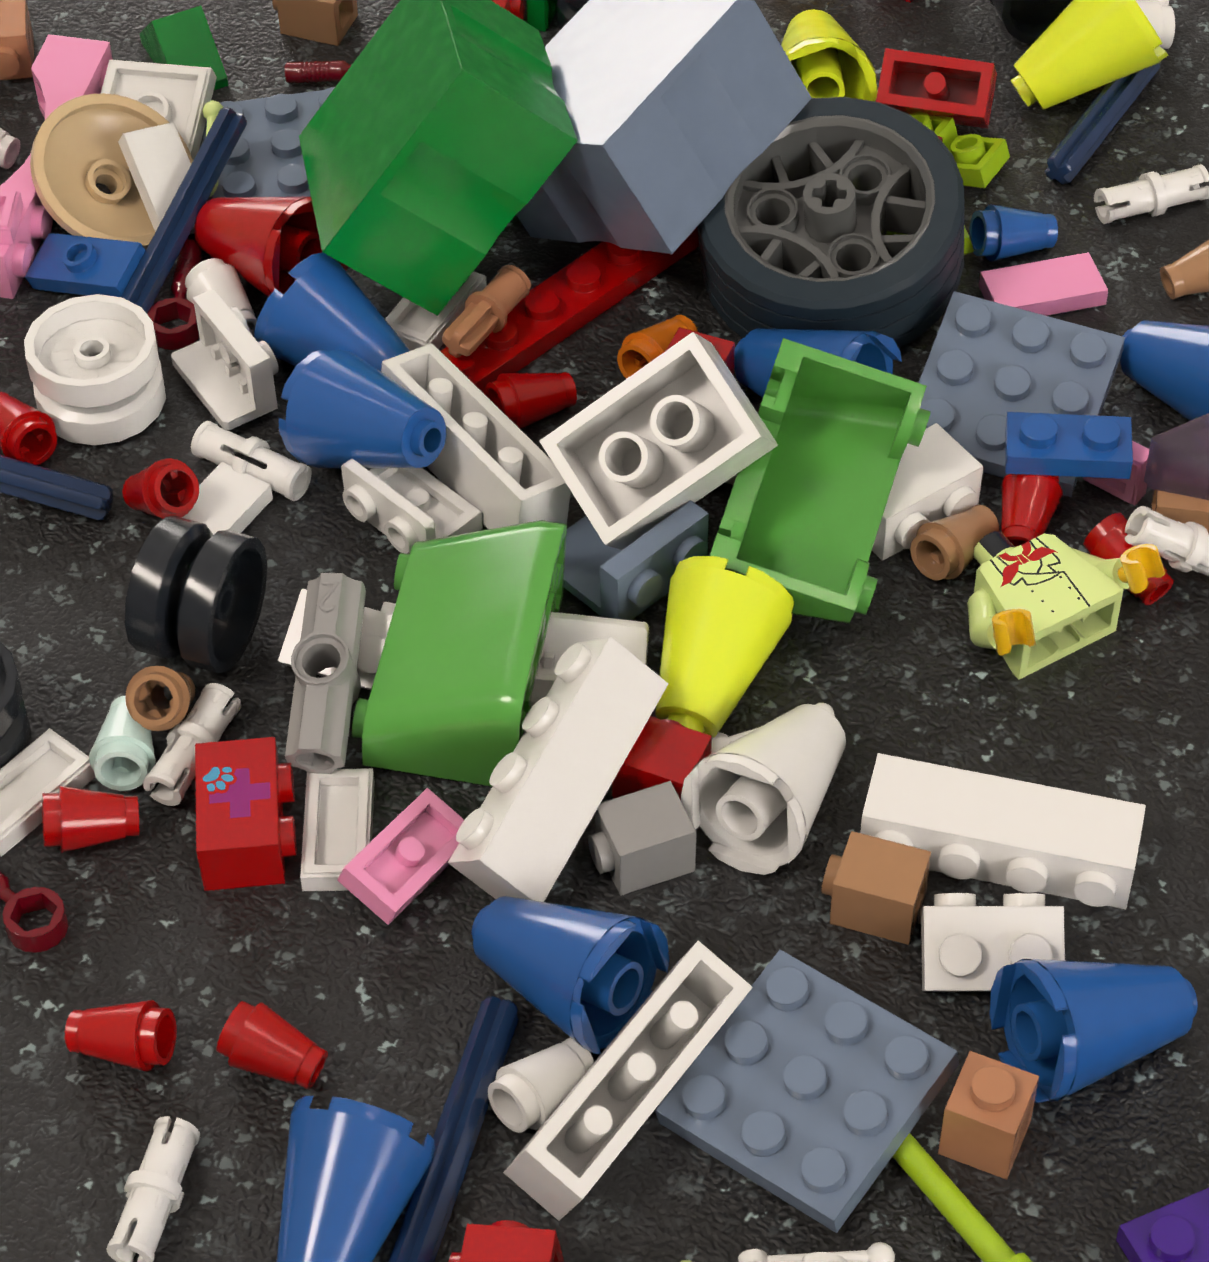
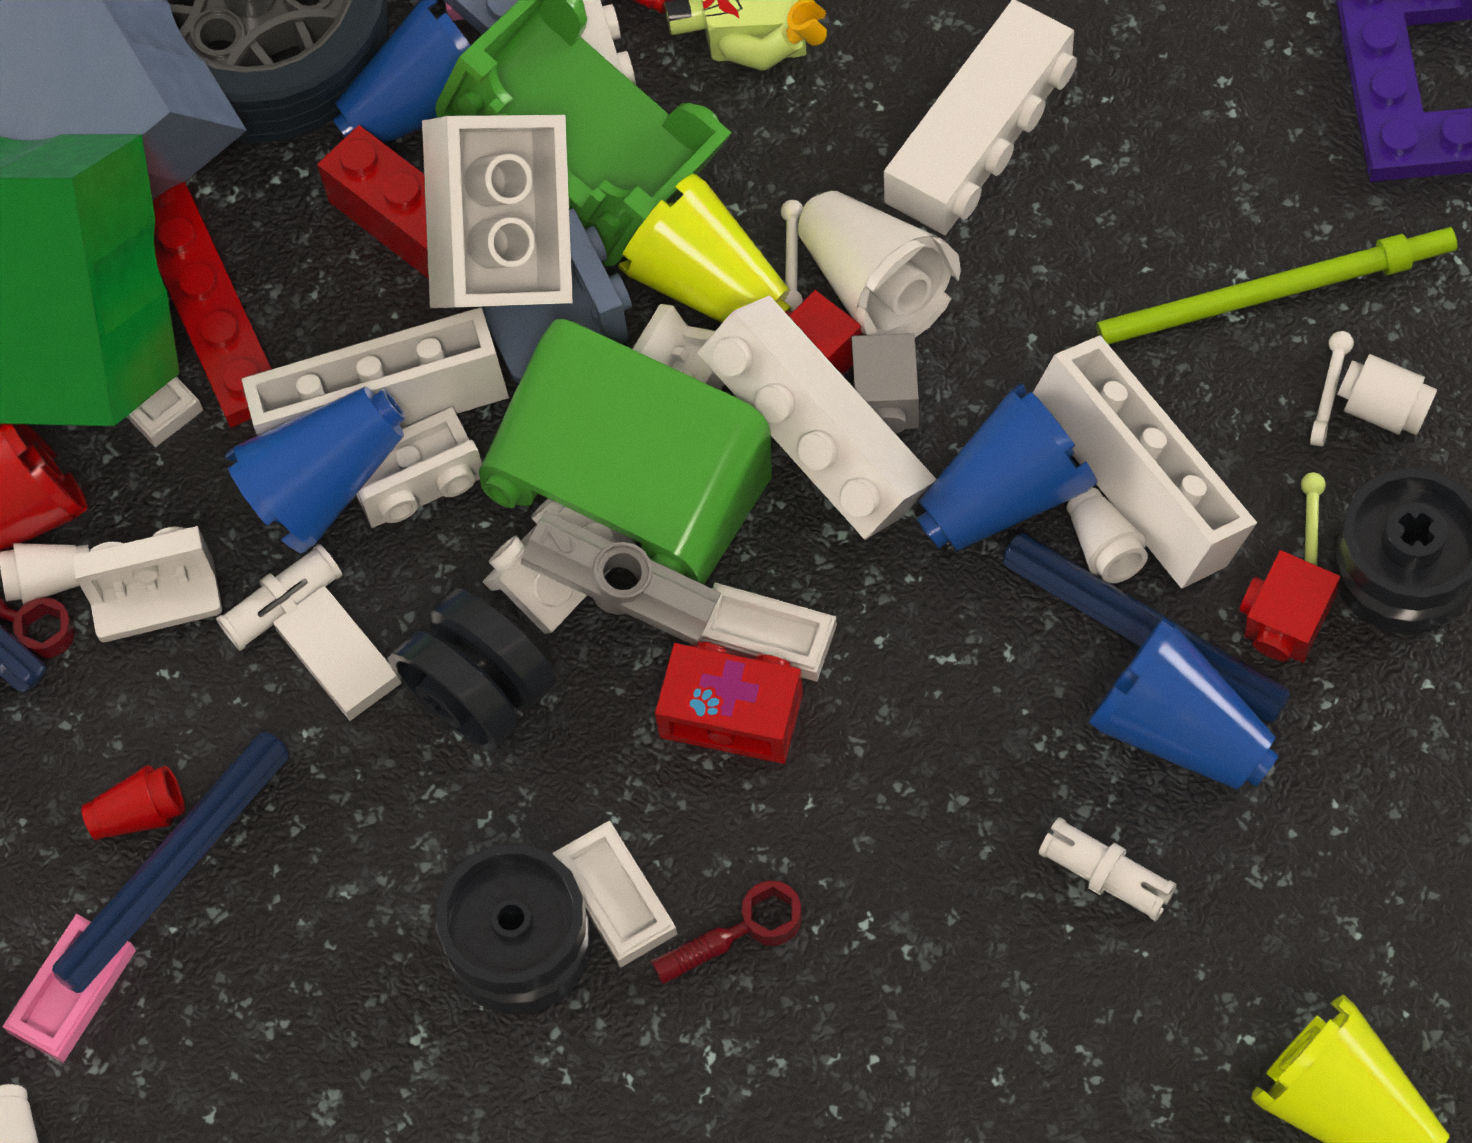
camera: 65 degrees left, 15 degrees up
white wheel [24,294,166,446] -> none
red cone [42,786,139,853] -> none
red cone [65,1000,177,1072] -> none
light aqua cone [89,695,155,791] -> none
red cone [122,458,199,519] -> none
medium nougat cone [125,666,195,731] -> none
white pin [143,683,241,806] -> none
red cone [216,1001,328,1090] -> none
blue cone [254,252,410,371] -> none
bright pink plate [337,788,464,925] -> none
nougat axle [442,265,531,358] -> none
red cone [484,372,577,429] -> none
orange cone [617,315,698,379] -> none
sand blue plate [655,950,959,1233] -> none
medium nougat brick [822,831,931,945] -> none
medium nougat cone [910,505,999,580] -> none
white bracket [918,893,1065,992] -> none
nougat brick [938,1051,1039,1180] -> none
blue cone [990,959,1198,1103] -> none

